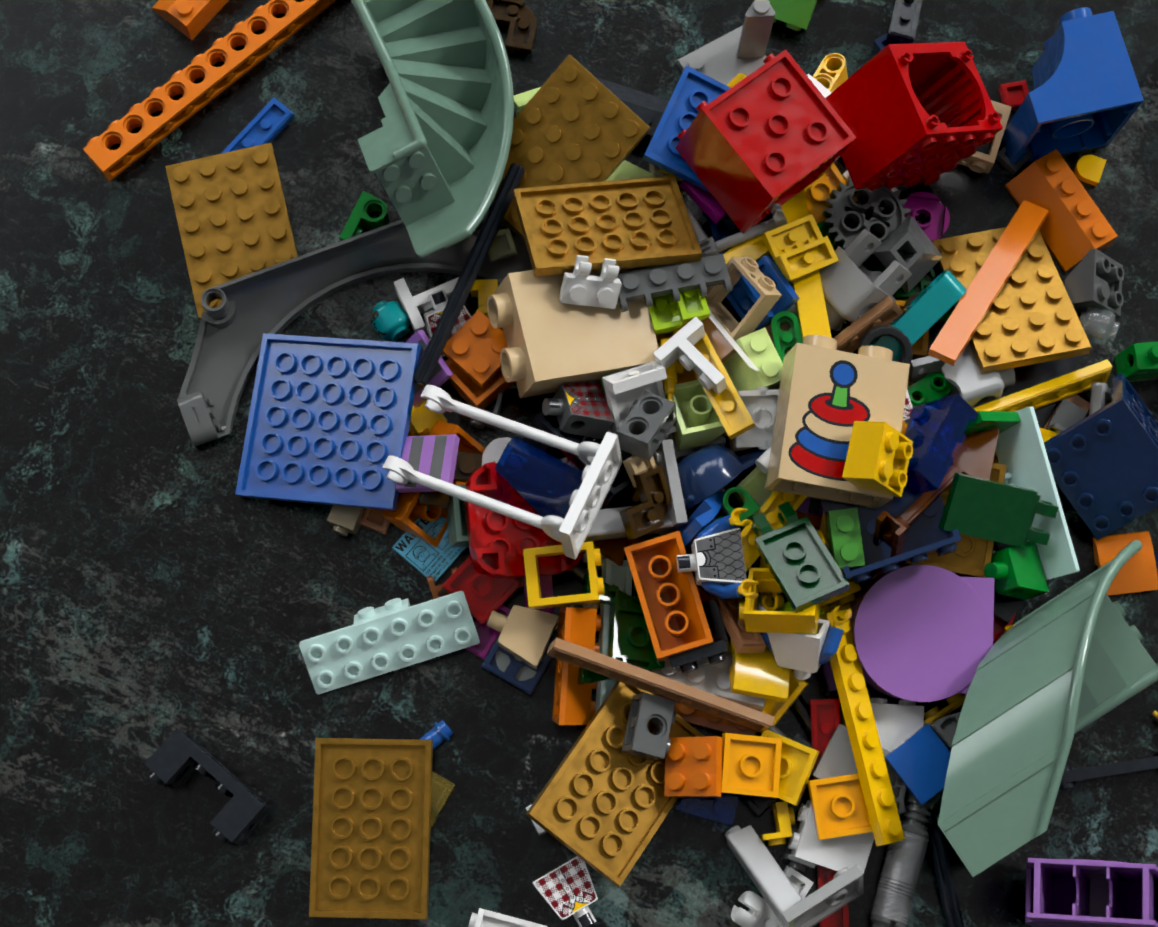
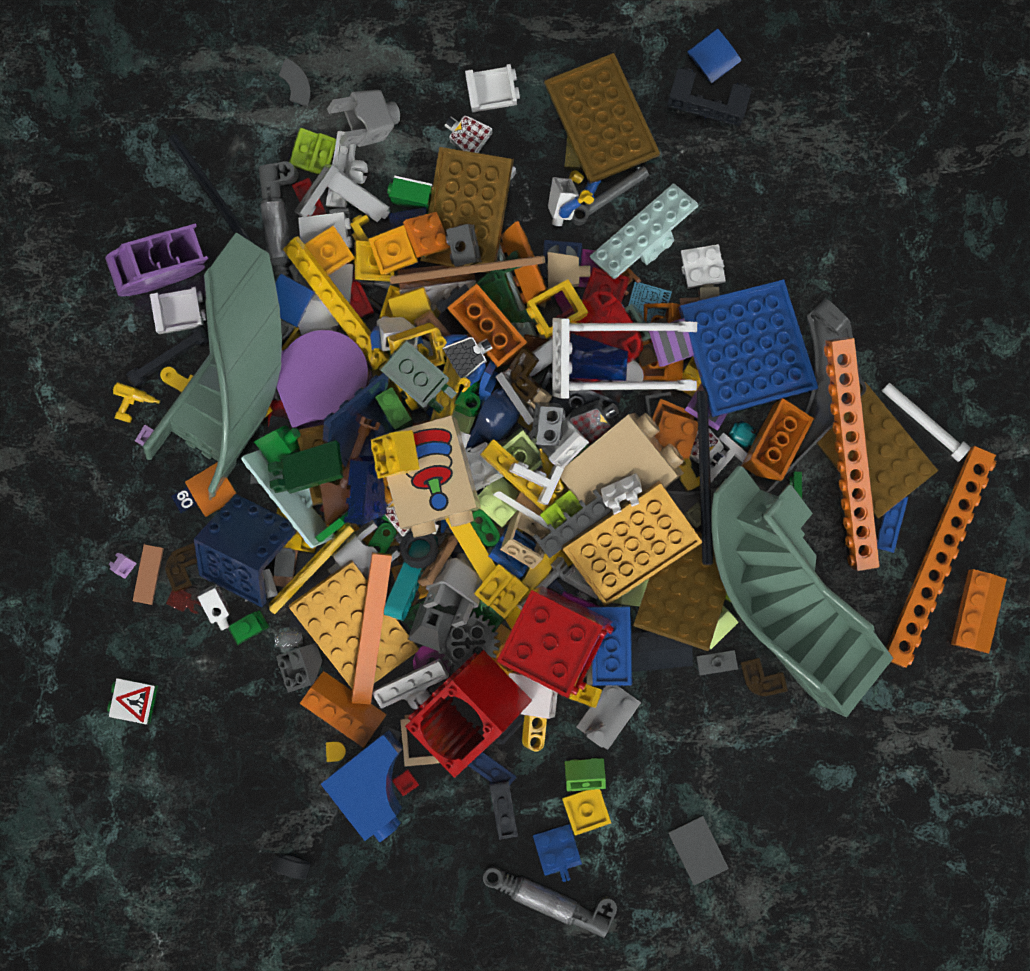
camera: 160 degrees right, 10 degrees up
none -> white panel [150,287,206,334]
none -> yellow leg [160,367,193,392]
none -> white plate [372,659,449,709]
none -> green piece [387,176,433,212]
none -> white torso [548,170,594,226]
none -> dark grey piece [571,166,649,225]
none -> white plate [681,244,726,289]
none -> blue slope [687,29,742,83]
none -> dark grey plate [696,650,738,675]
none -> orange slope [741,398,814,481]
none -> orange brick [824,337,879,571]
none -> white piece [882,383,971,462]

